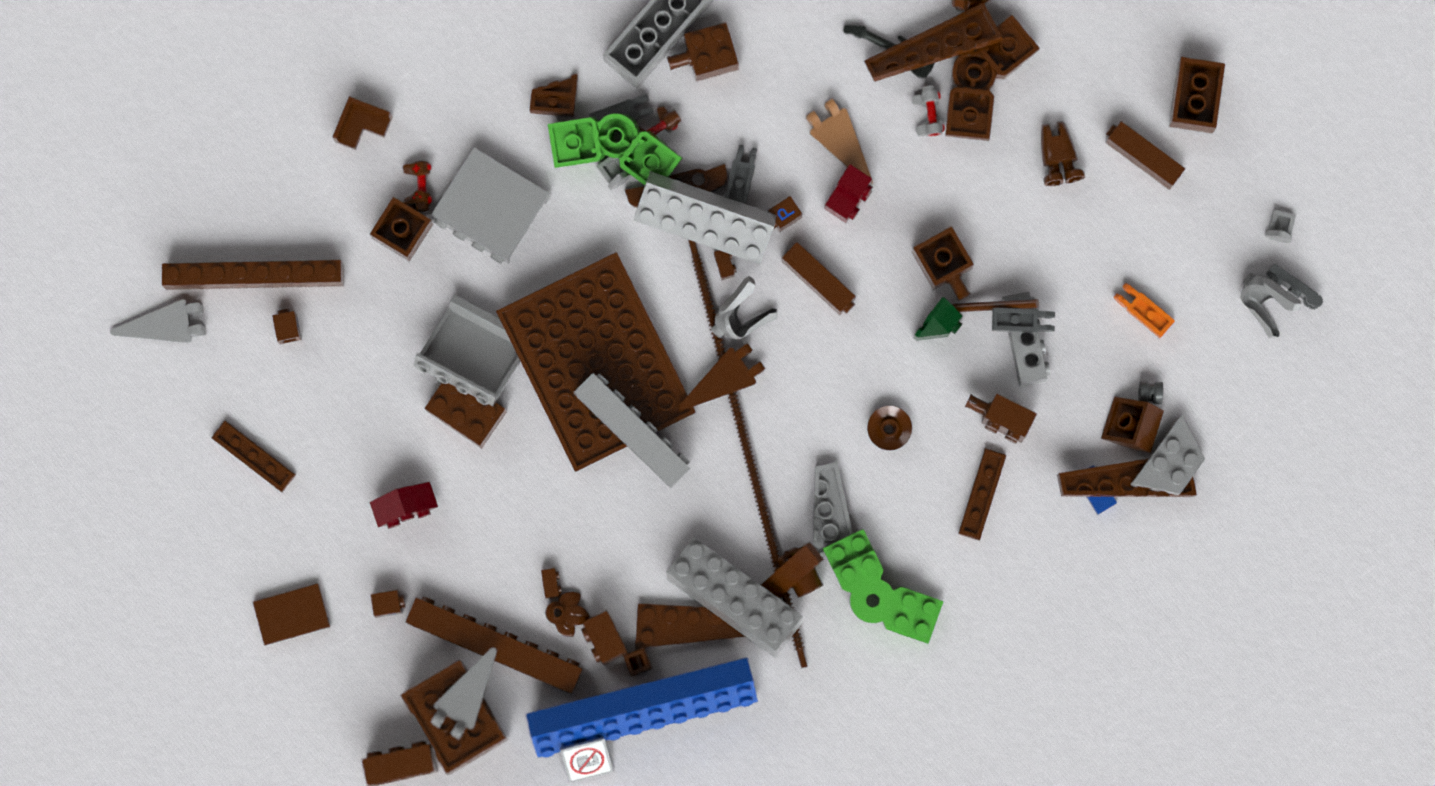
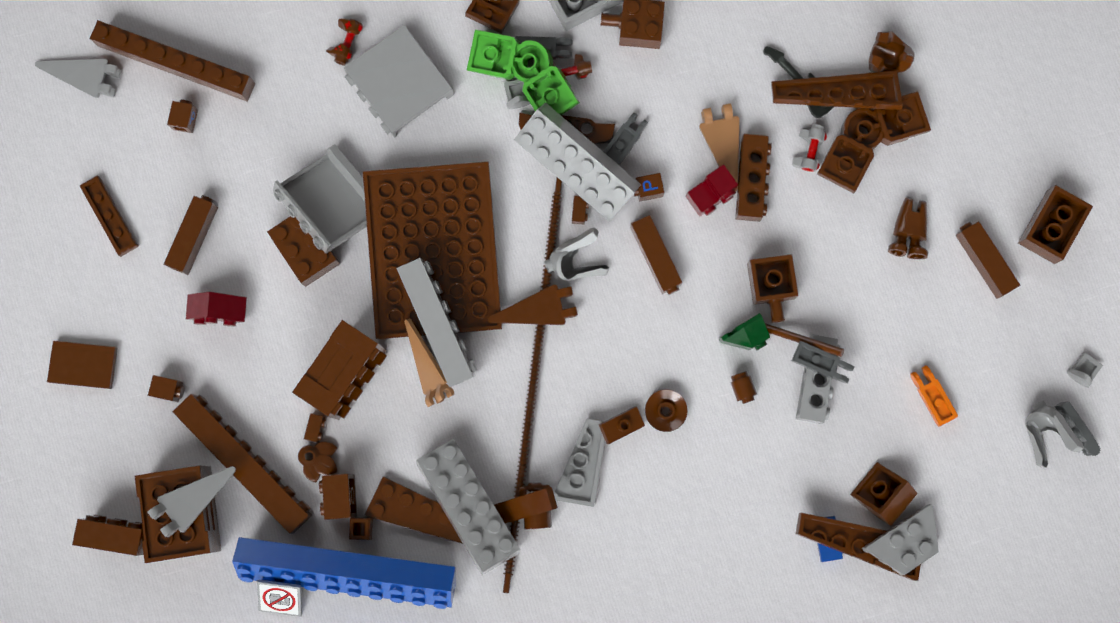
camera: 25 degrees right, 0 degrees up
reddish brown brick [370,197,433,262] -> none
bright green plate [823,529,944,644] -> none
reddish brown tile [958,448,1007,541] -> none
reddish brown brick [965,394,1037,444] -> none
dark grey wheel [1138,381,1163,404] -> none
none -> reddish brown brick [163,195,218,275]
none -> reddish brown container [292,320,387,420]
none -> medium nougat flag [405,319,454,407]
none -> reddish brown plate [598,407,645,444]
none -> reddish brown brick [730,371,757,404]
none -> reddish brown brick [735,134,772,222]

